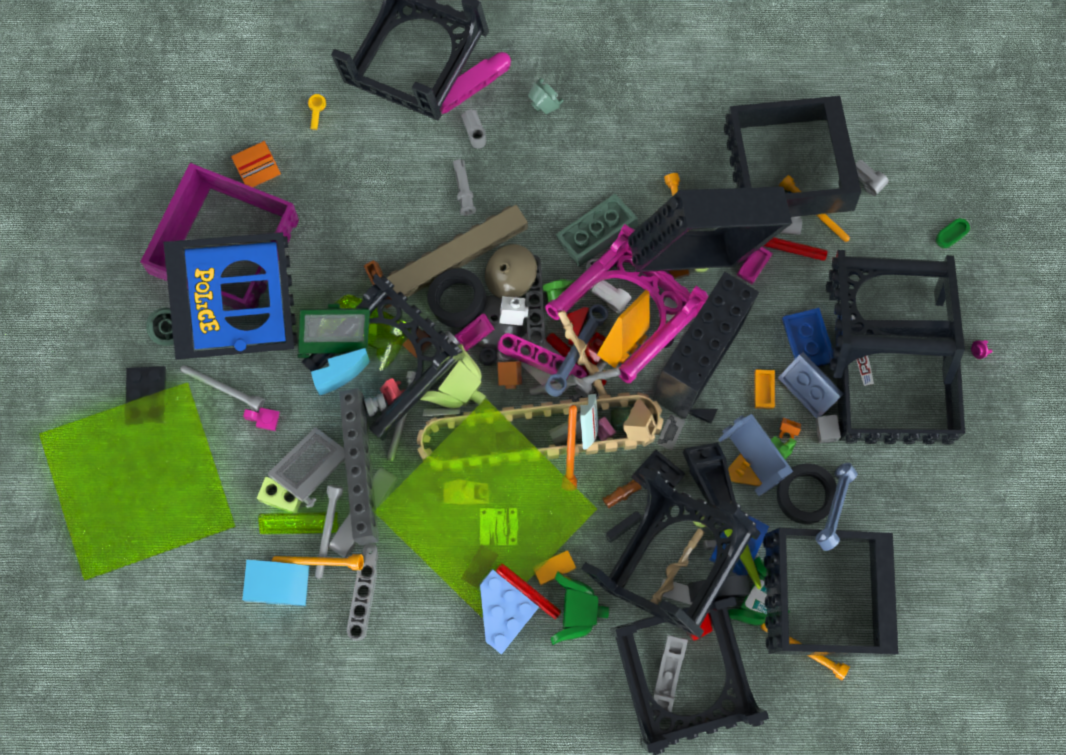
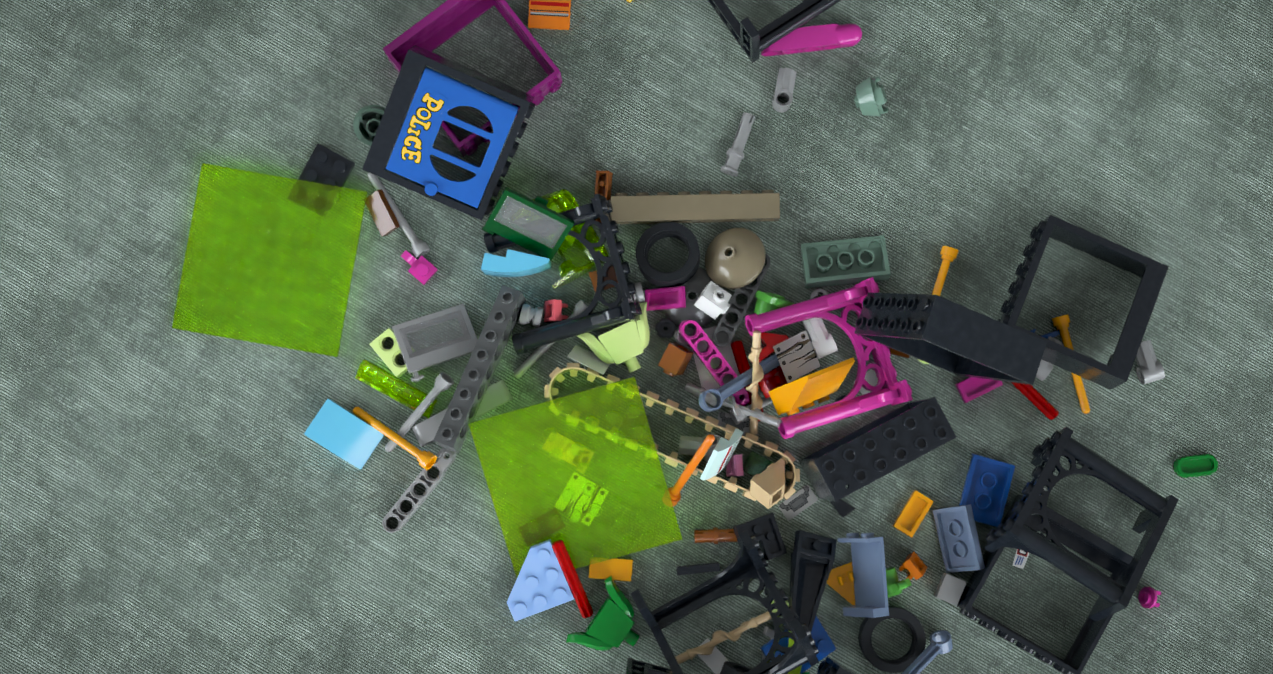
camera: 30 degrees right, 10 degrees up
none -> tile [364,189,400,237]
none -> white sticker [773,330,820,383]

